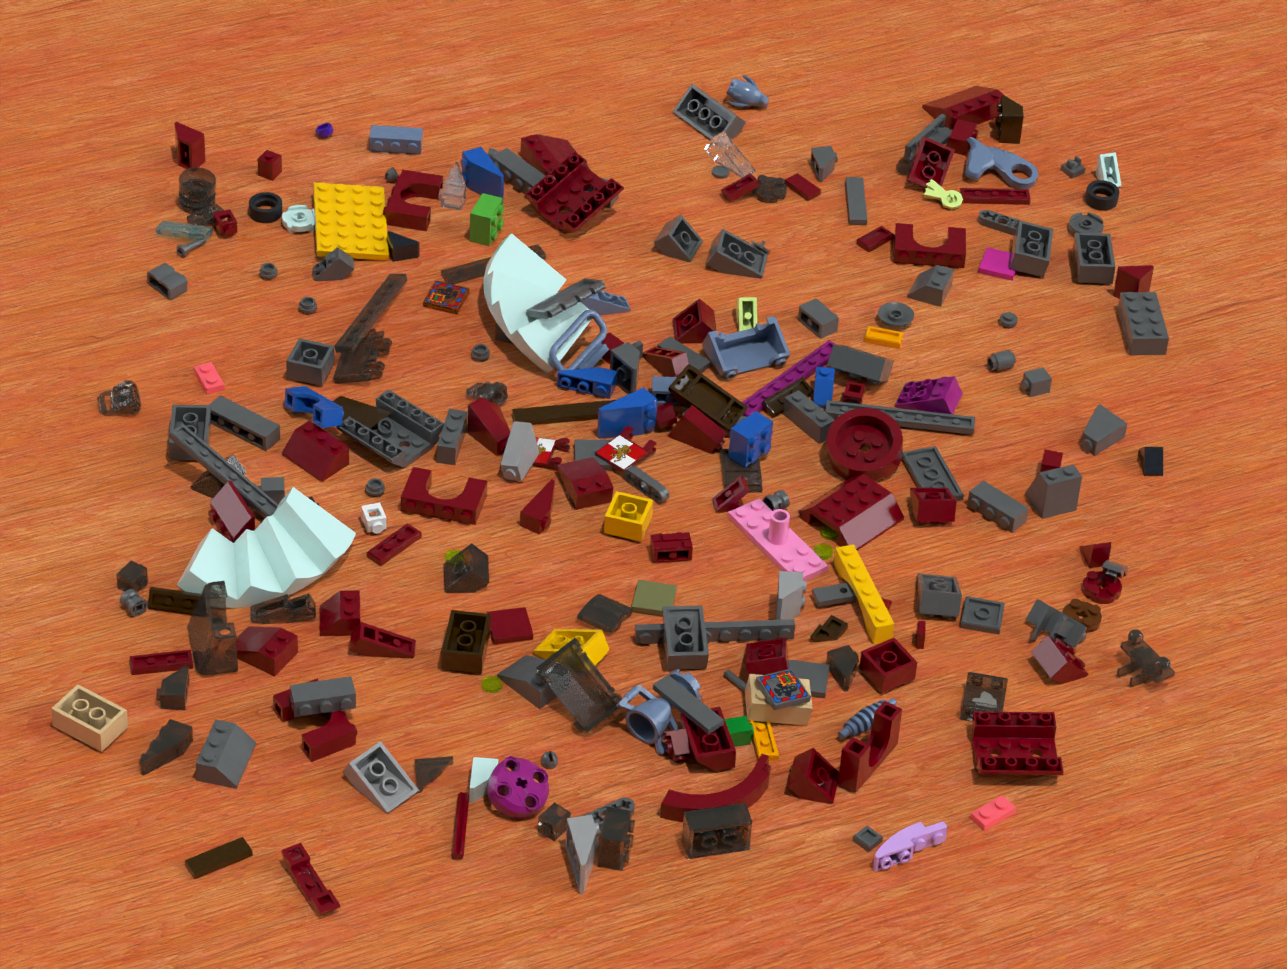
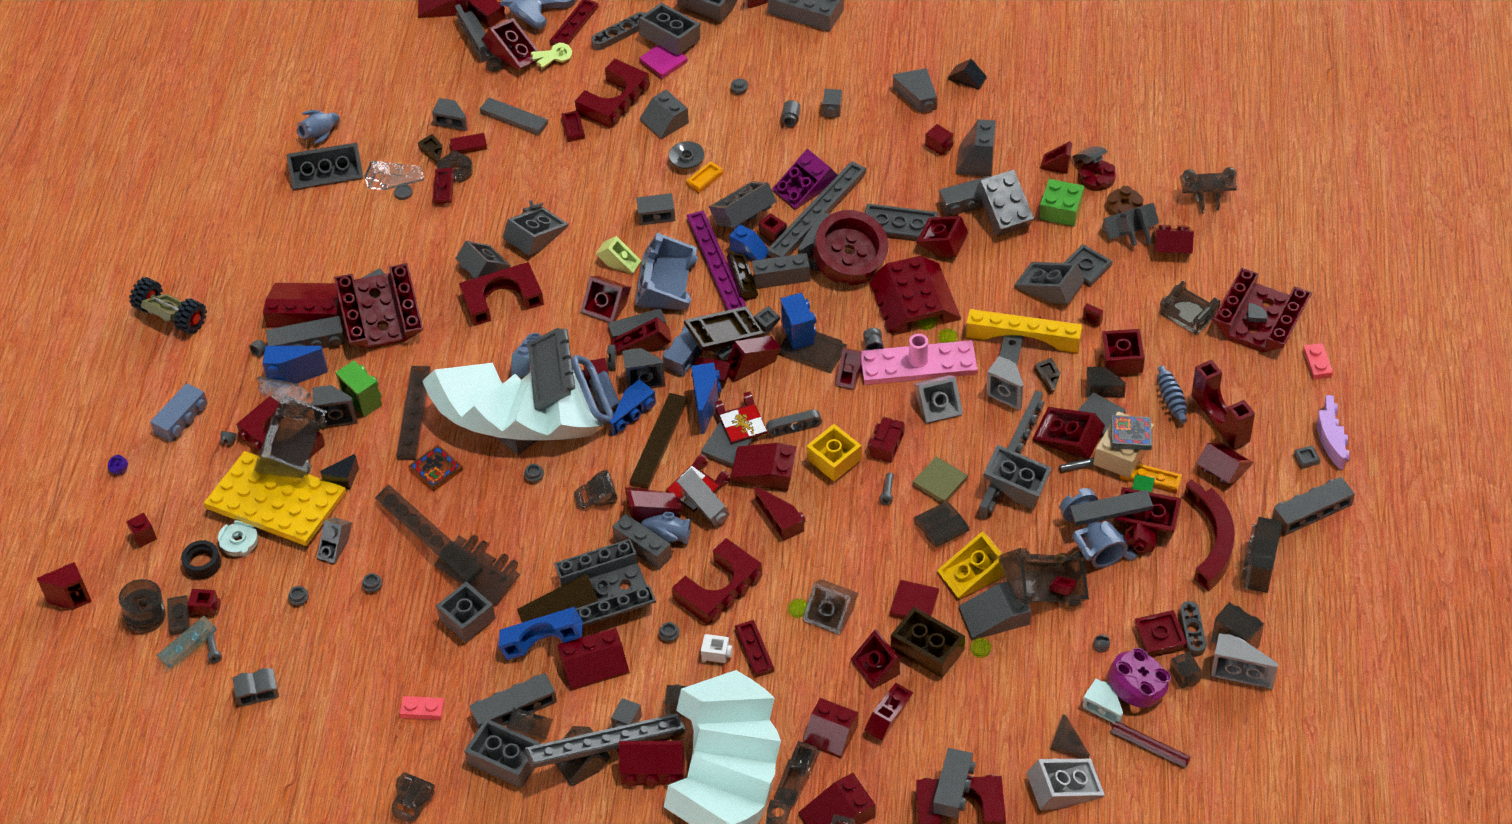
camera: 55 degrees left, 10 degrees up
none -> black plate [129,277,207,334]
none -> clear smoke windscreen [253,394,327,478]
none -> dark grey slope [312,385,358,429]
none -> dark brown slope [418,134,443,163]
none -> dark red arch [459,262,544,326]
none -> clear smoke slope [506,707,553,739]
none -> sand blue animal [641,512,691,544]
none -> dark red slope [851,630,900,688]
none -> dark grey piece [879,473,894,505]
none -> light grey slope [914,375,963,423]
none -> brick [976,170,1034,237]
none -> bright green brick [1039,179,1084,226]
none -> dark red tile [1050,576,1077,596]
none -> dark red plate [1134,610,1187,656]
none -> dark grey tile [1248,303,1268,323]
none -> dark grey brick [1272,477,1355,536]

